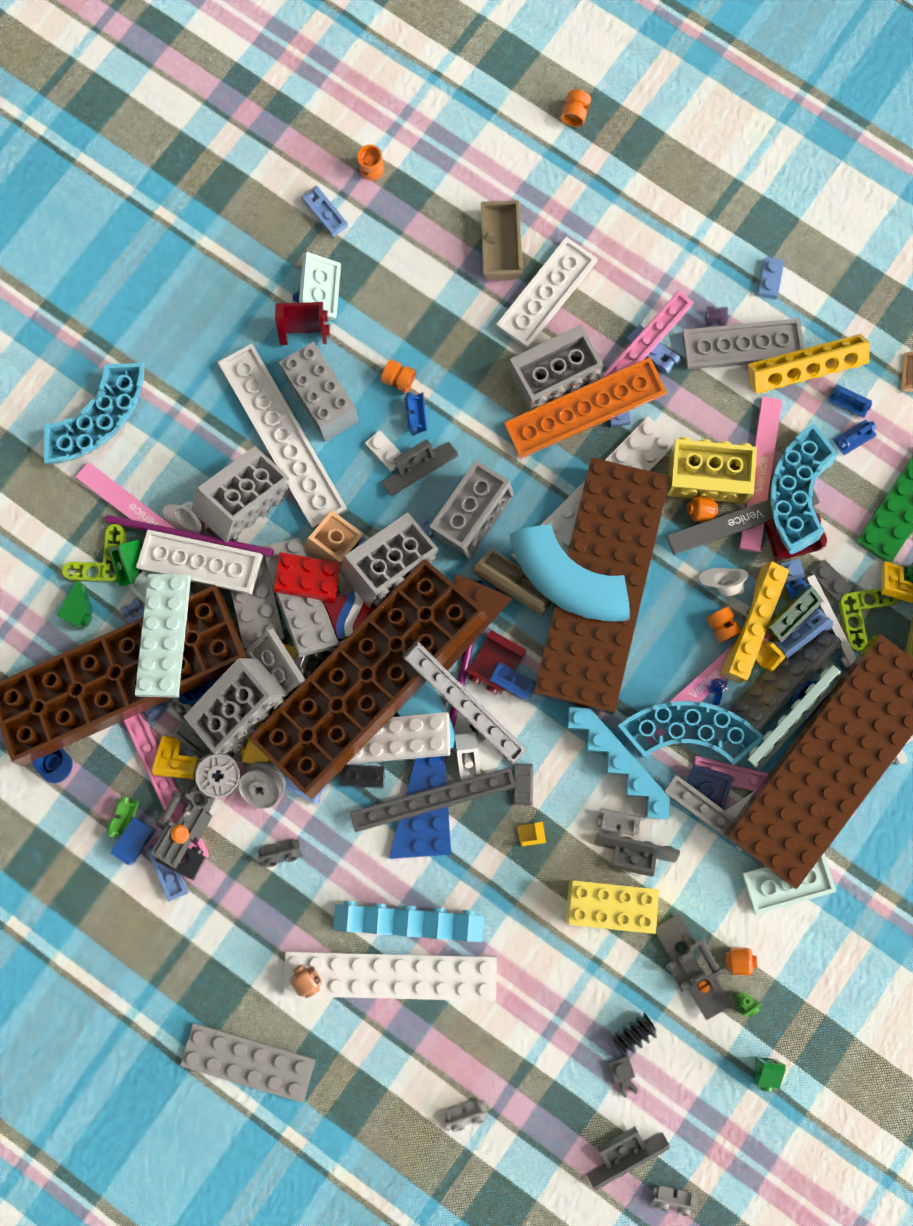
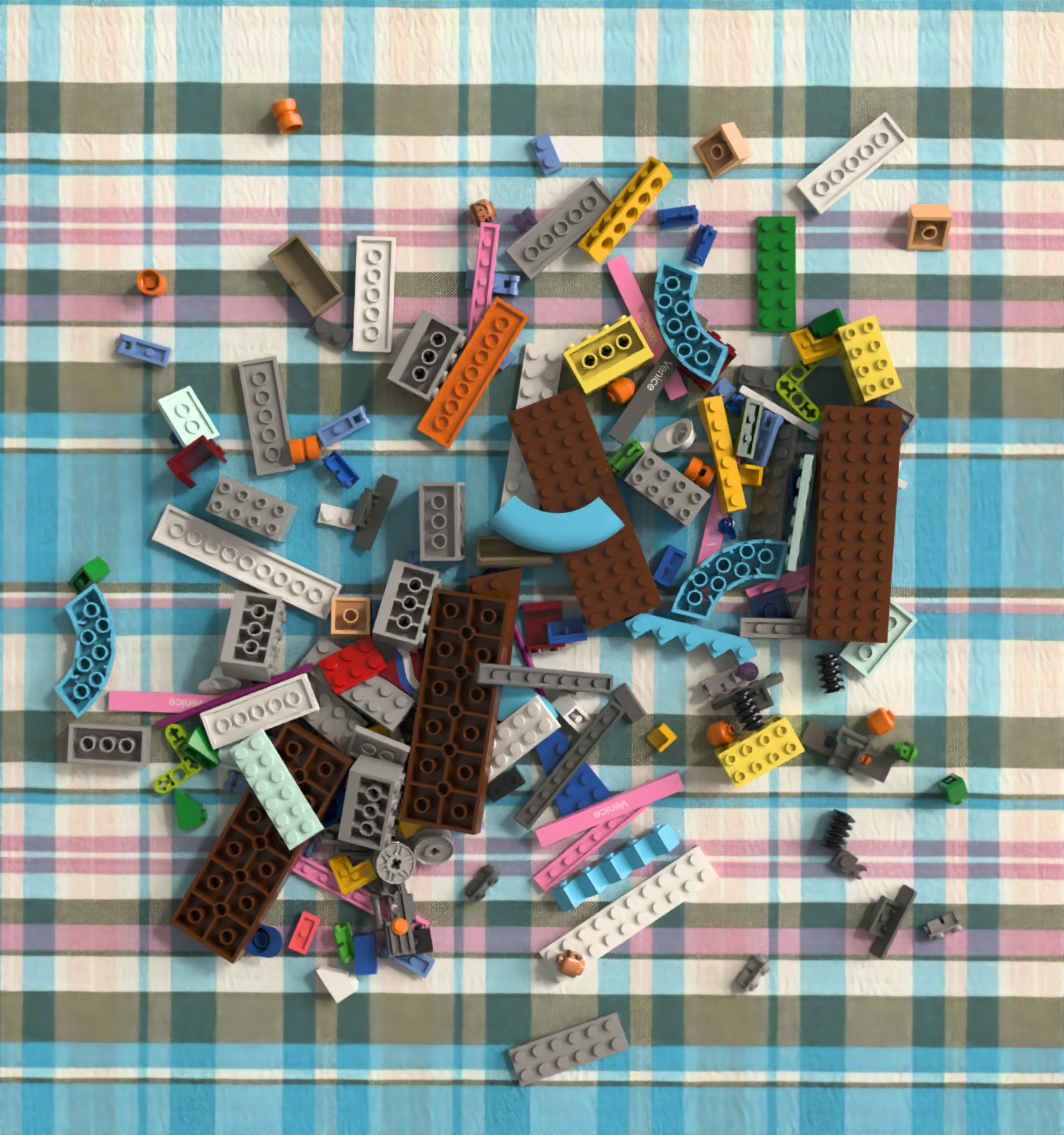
camera: 40 degrees left, 10 degrees up
none -> light grey brick [67,721,152,766]
none -> green slope [68,556,111,595]
none -> light grey plate [238,356,296,476]
none -> coral plate [288,911,321,955]
none -> dark grey plate [309,316,352,351]
none -> medium blue plate [316,405,372,448]
none -> white slope [316,964,359,1003]
none -> nougat head [467,199,497,227]
none -> bright pink tile [533,779,653,893]
none -> bright pink tile [534,770,684,847]
none -> bright green hinge [608,437,645,478]
none -> light grey brick [622,449,711,528]
none -> blue hinge [652,545,687,588]
none -> orange head [706,720,736,747]
none -> black piece [729,688,766,731]
none -> clear purple wheel [737,661,759,681]
none -> black piece [814,652,845,694]

